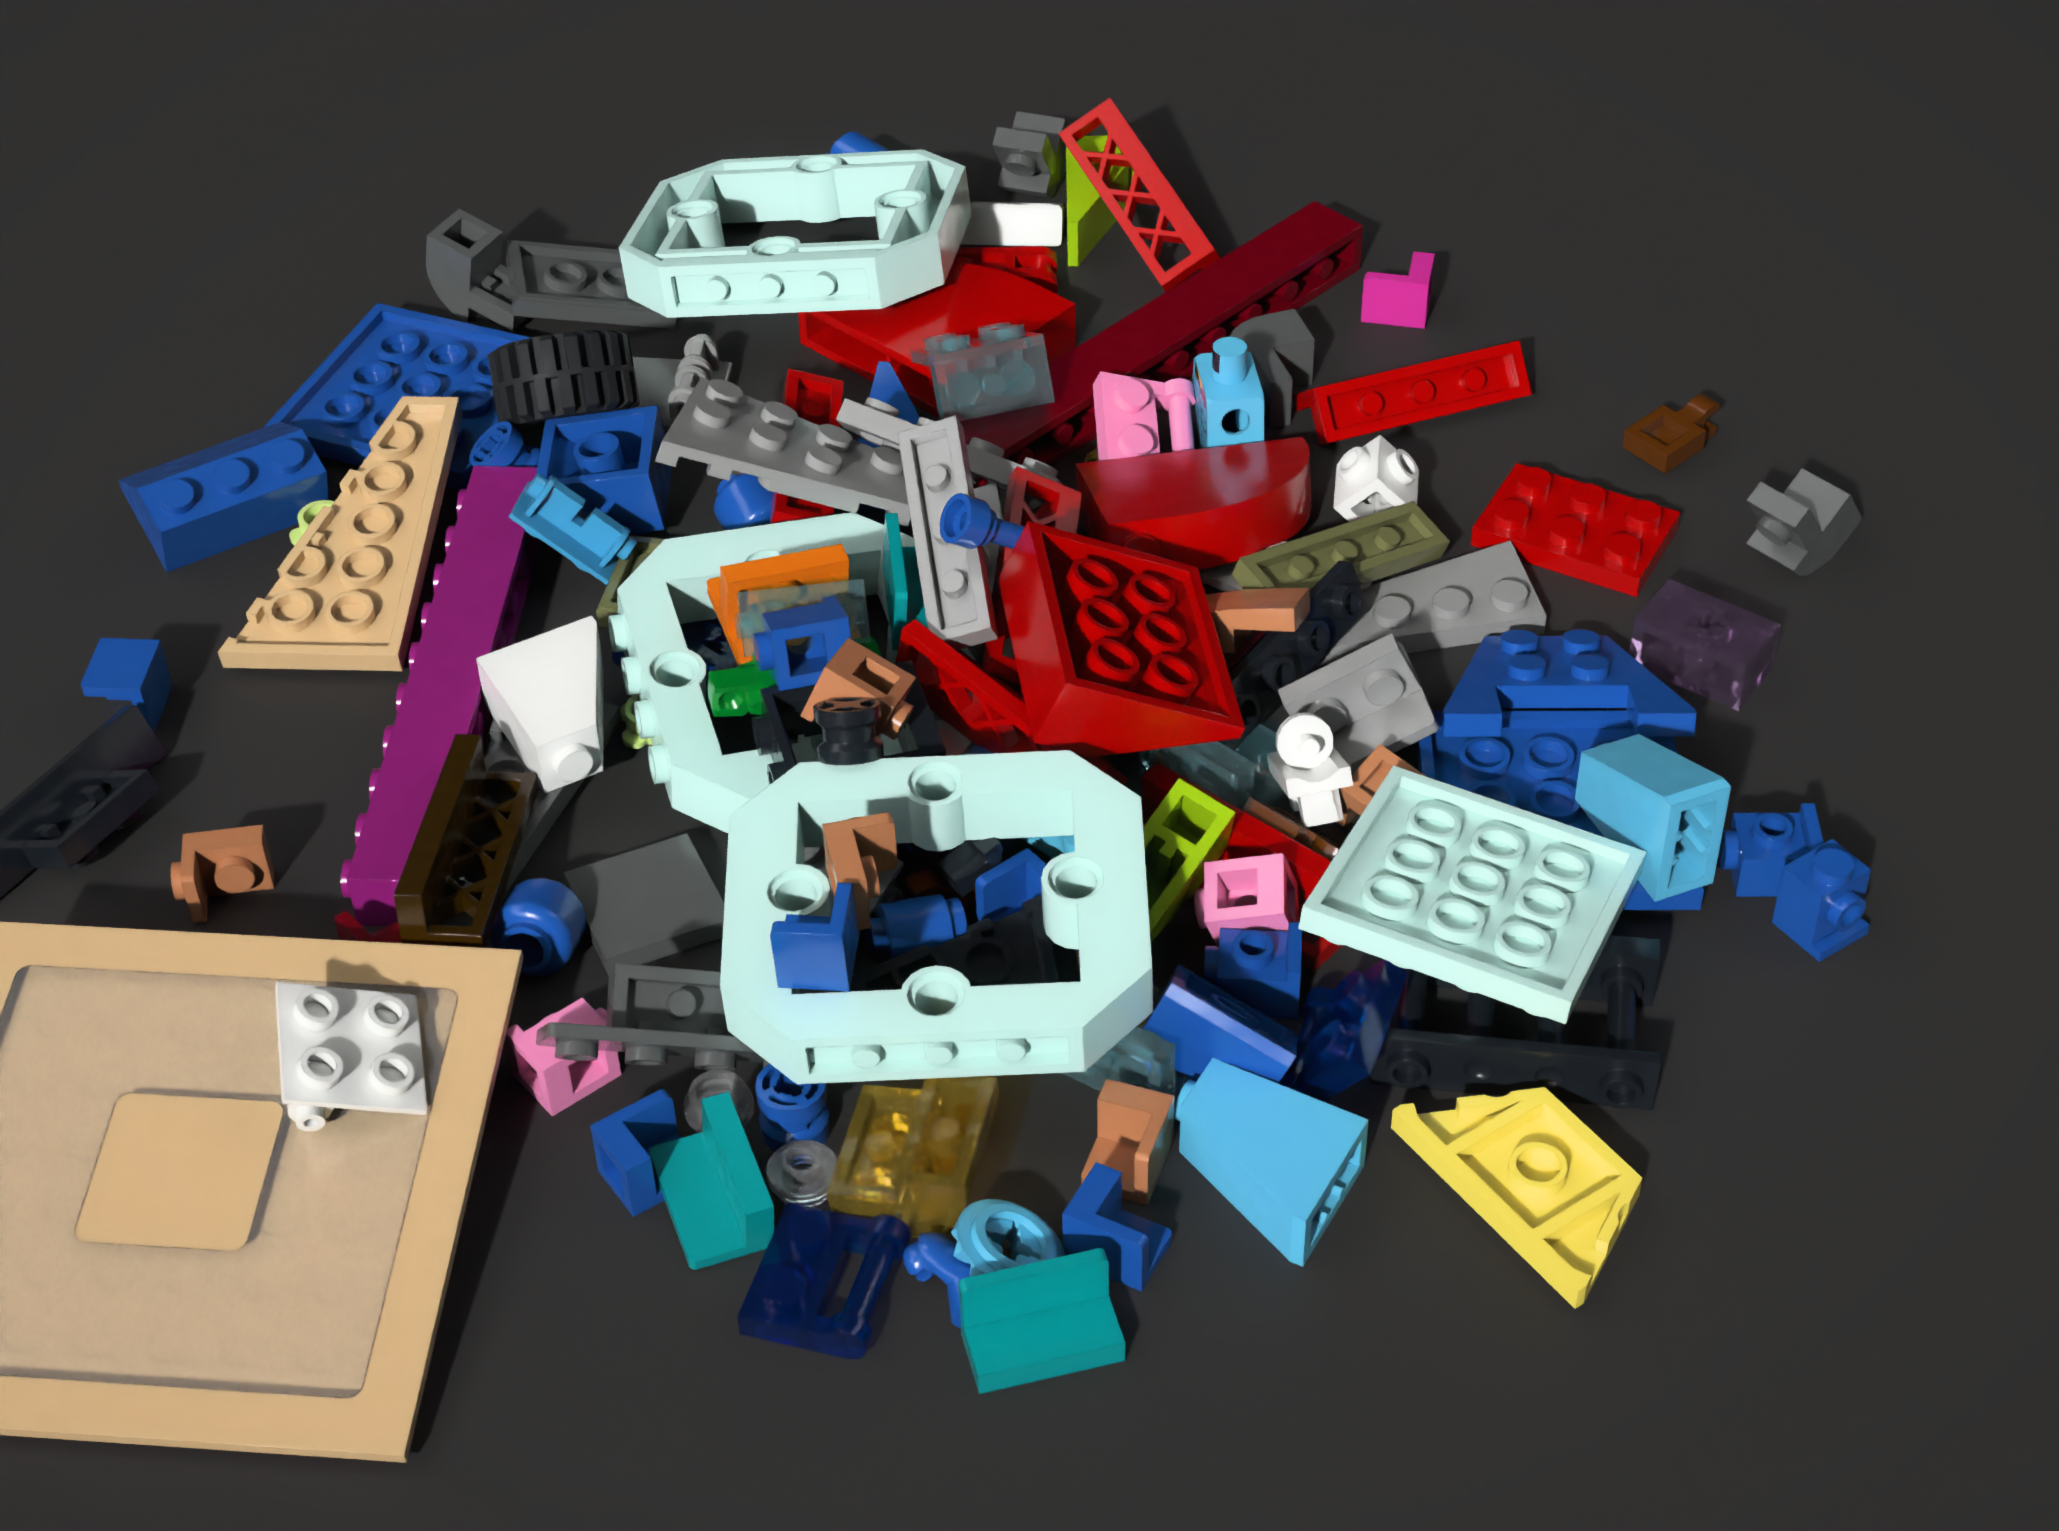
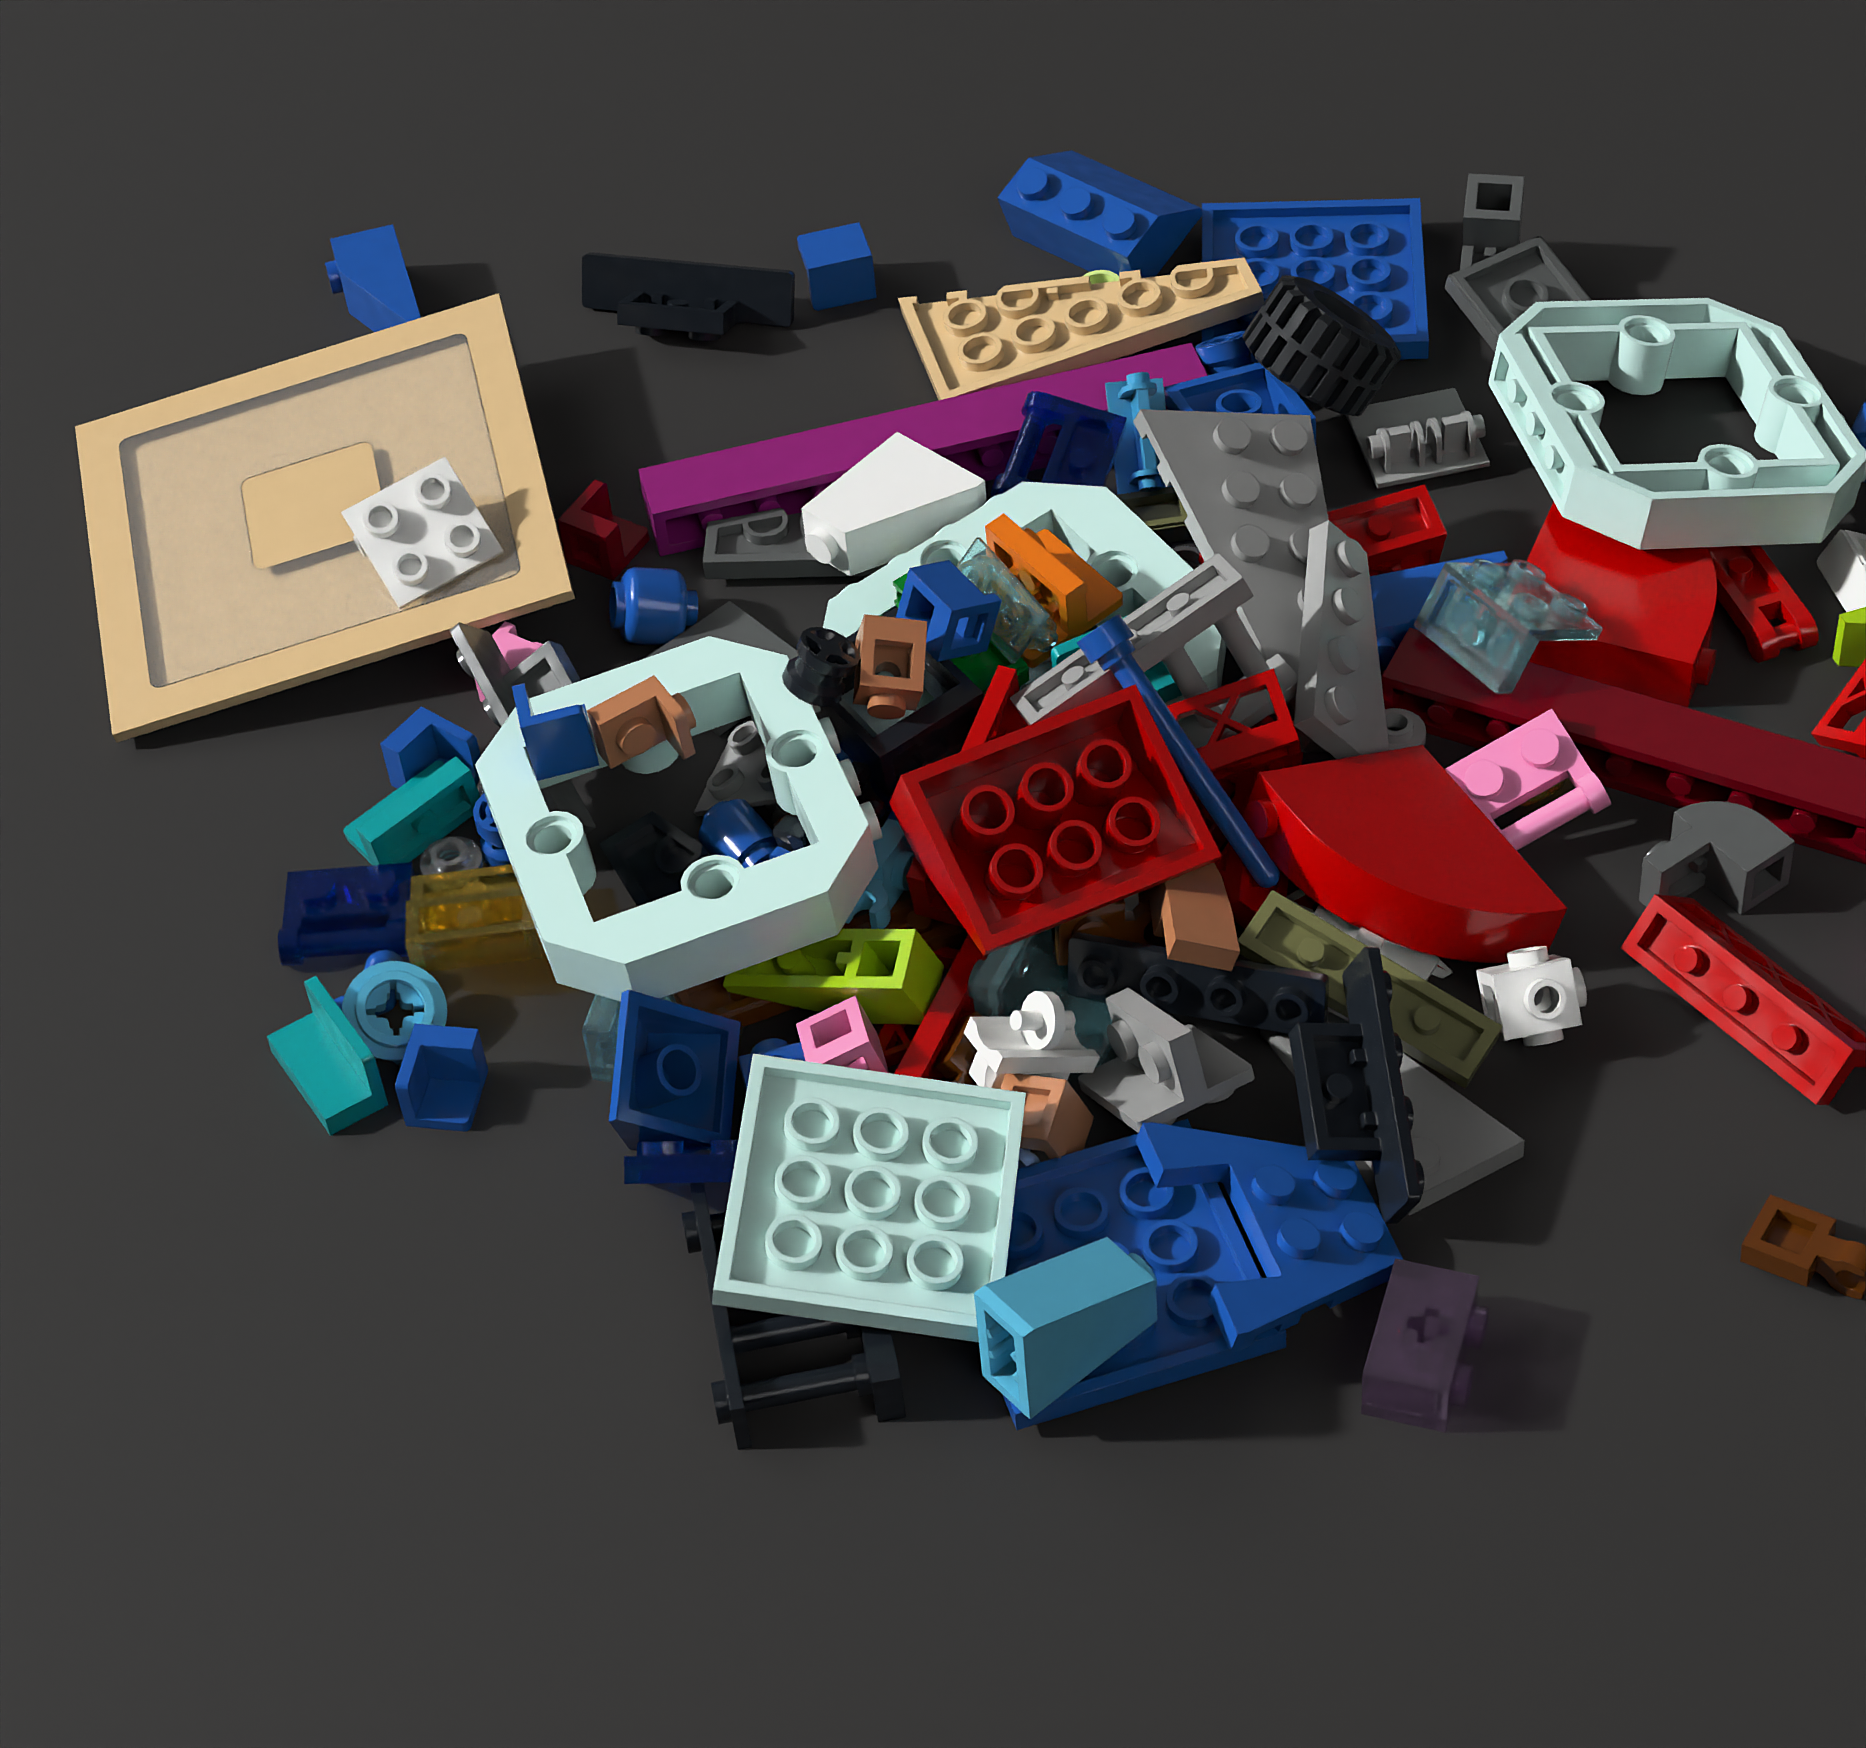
camera: 75 degrees right, 5 degrees up
nougat bracket [171,824,275,924] -> none
dark brown fence [394,734,539,948] -> none
nougat panel [1081,1078,1175,1206] -> none
medium azure slope [1174,1058,1369,1267] -> none
medium azure torso [1191,337,1264,449] -> none
light yellow wing [1391,1087,1642,1309] -> none
red plate [1471,463,1681,597] -> none
blue brick [1718,803,1824,897] -> none
dark grey brick [1746,468,1862,576] -> none
blue brick [1772,839,1871,962] -> none
none -> clear blue plate [990,391,1127,497]
none -> black bracket [1289,947,1425,1224]

